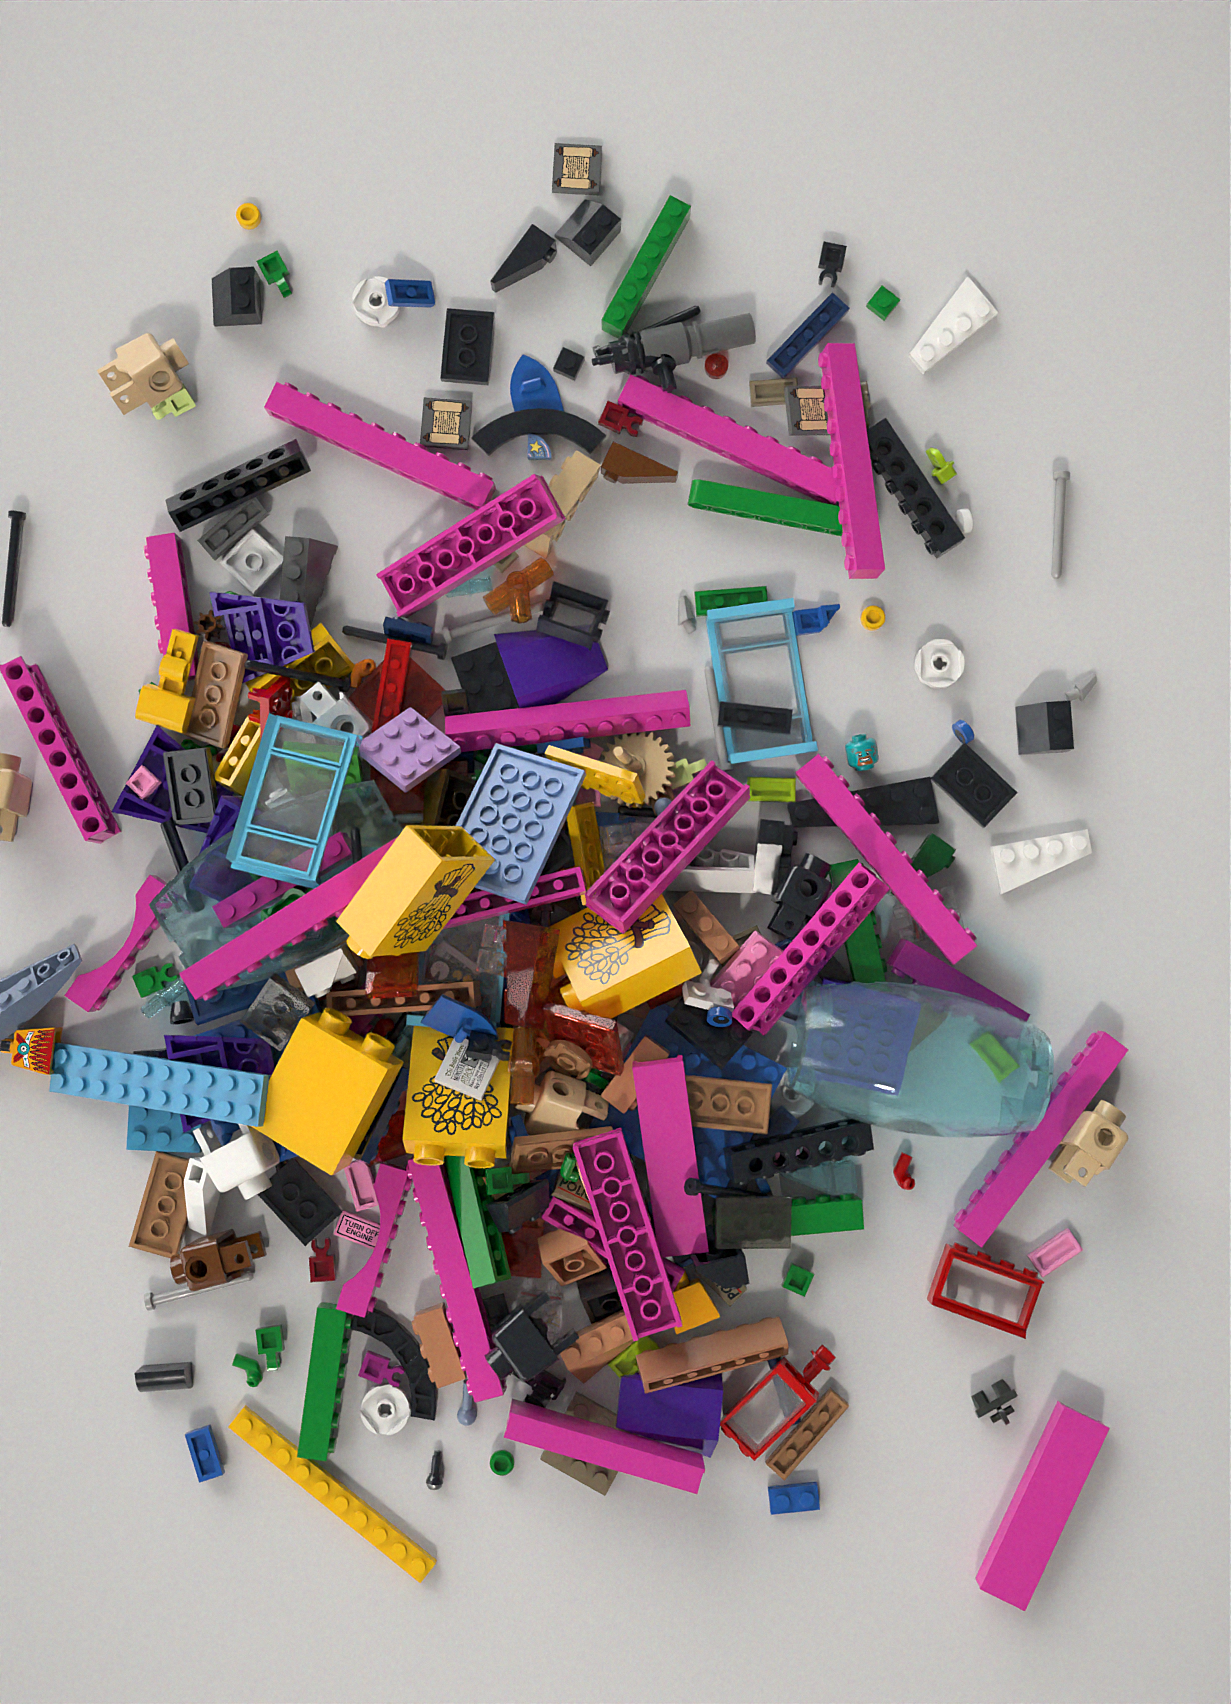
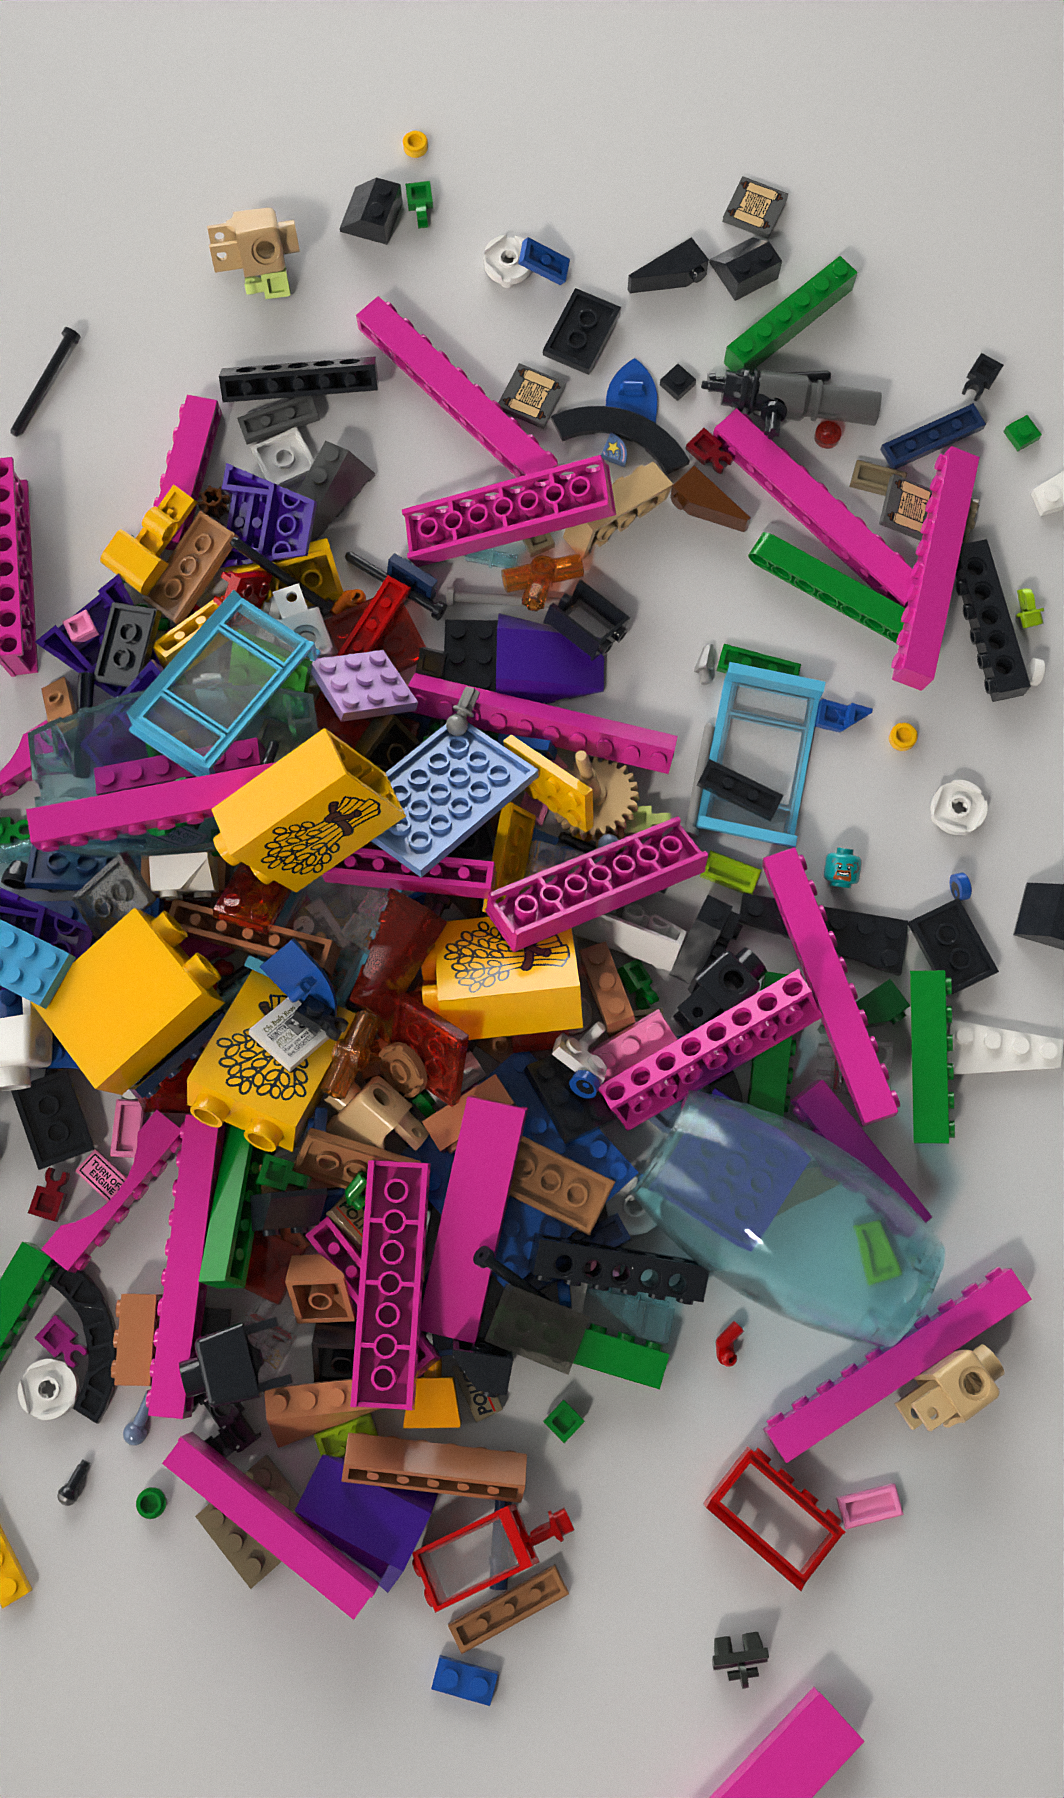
camera: 20 degrees right, 10 degrees down
none -> medium nougat plate [41,677,77,730]
none -> light grey axle [446,687,480,736]
none -> green plate [617,959,659,1010]
none -> green brick [910,970,955,1144]

